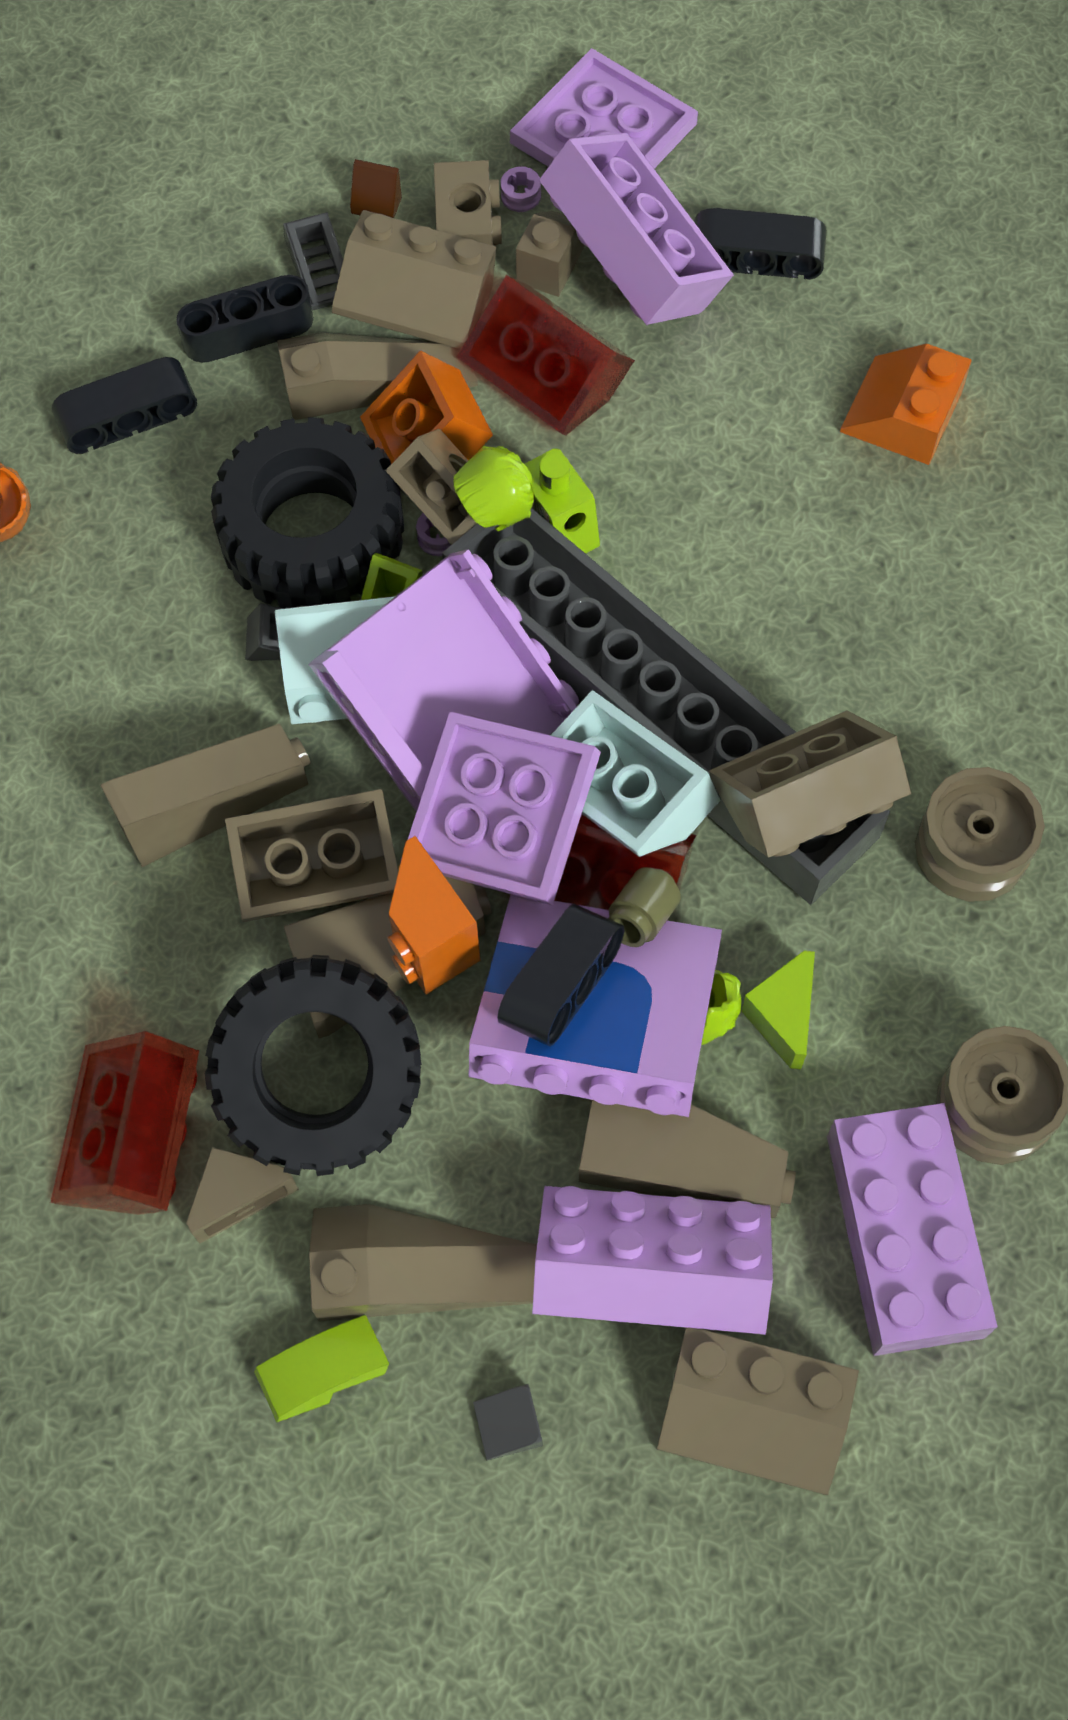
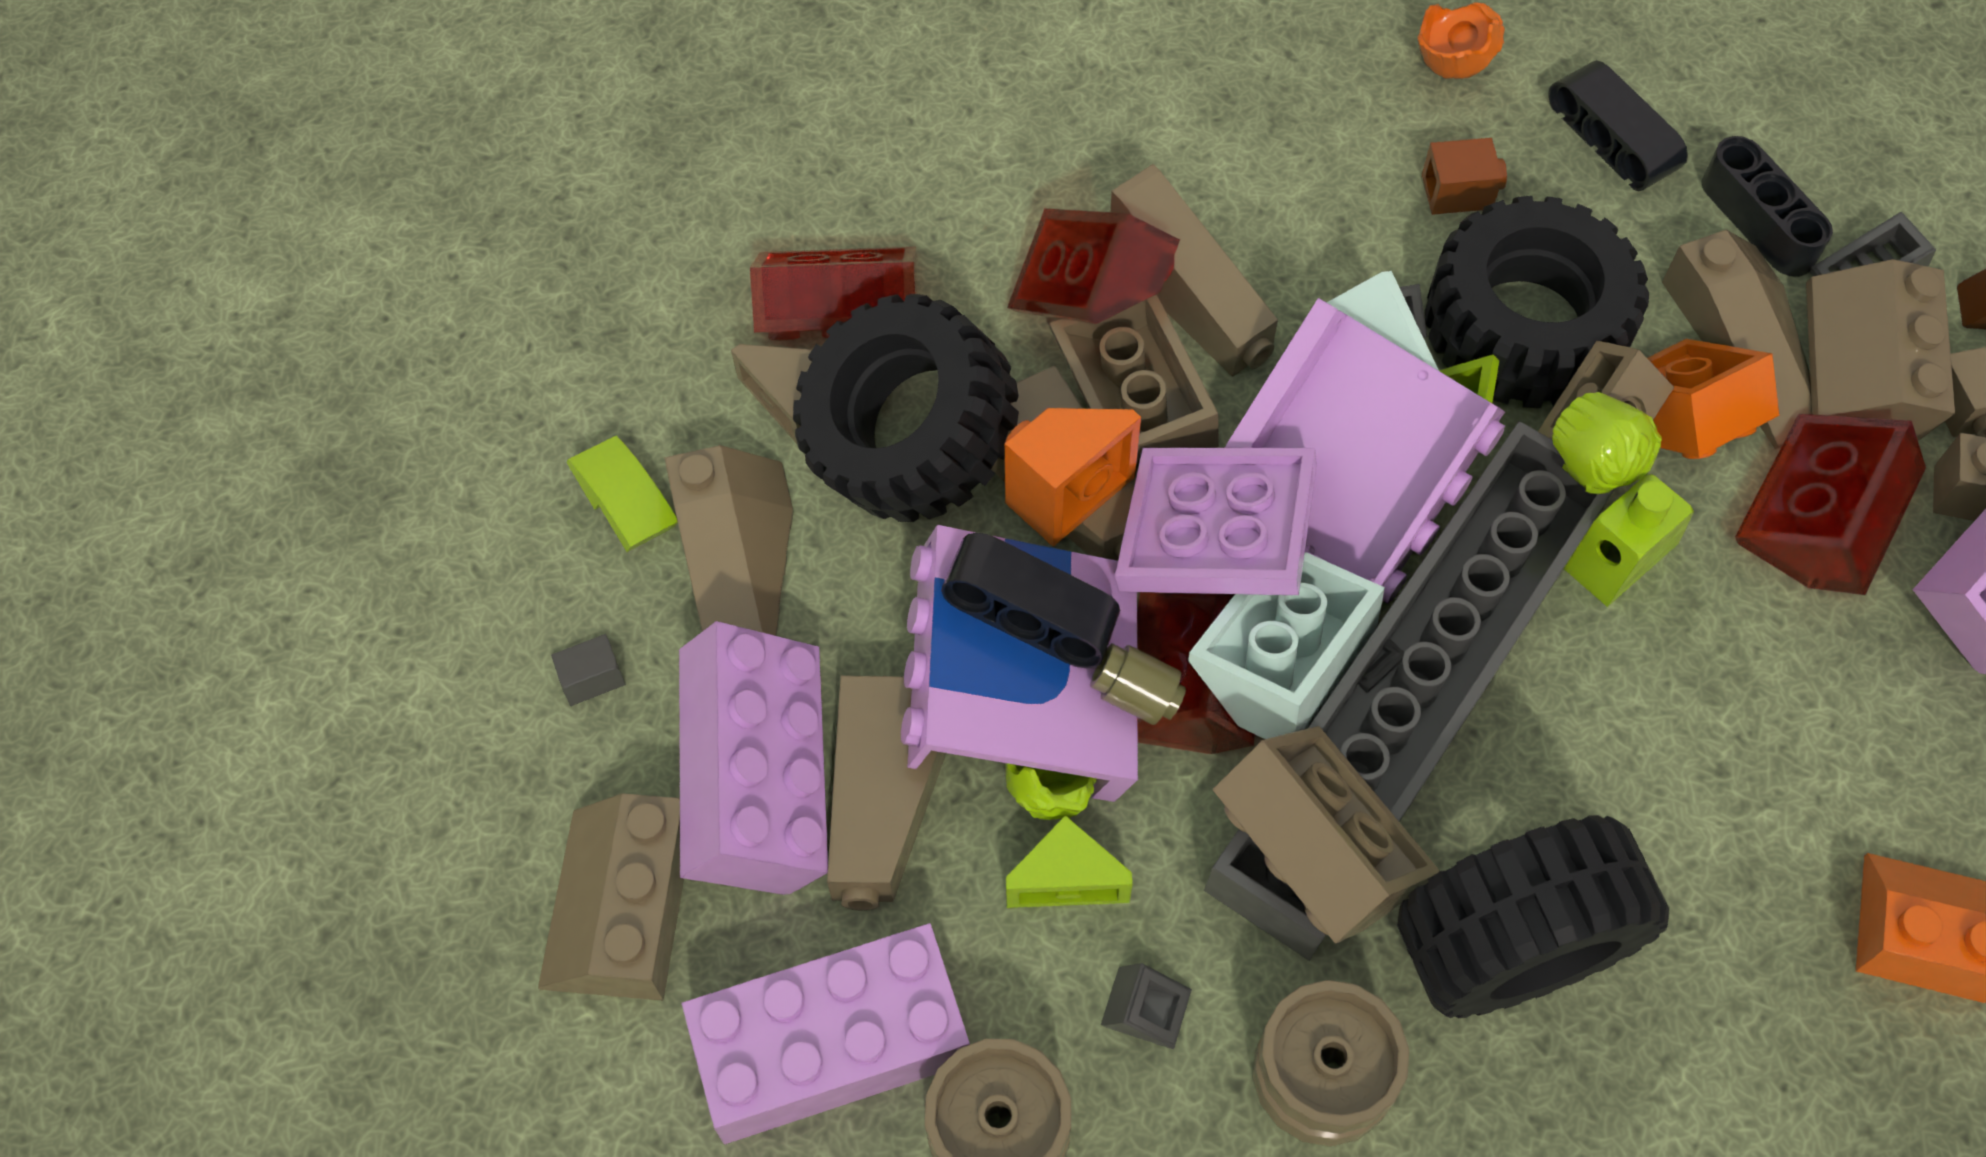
camera: 80 degrees right, 5 degrees down
none -> clear red slope [1007,208,1180,324]
none -> dark grey slope [1101,963,1192,1049]
none -> black tyre [1397,815,1669,1018]
none -> dark orange brick [1422,137,1507,215]

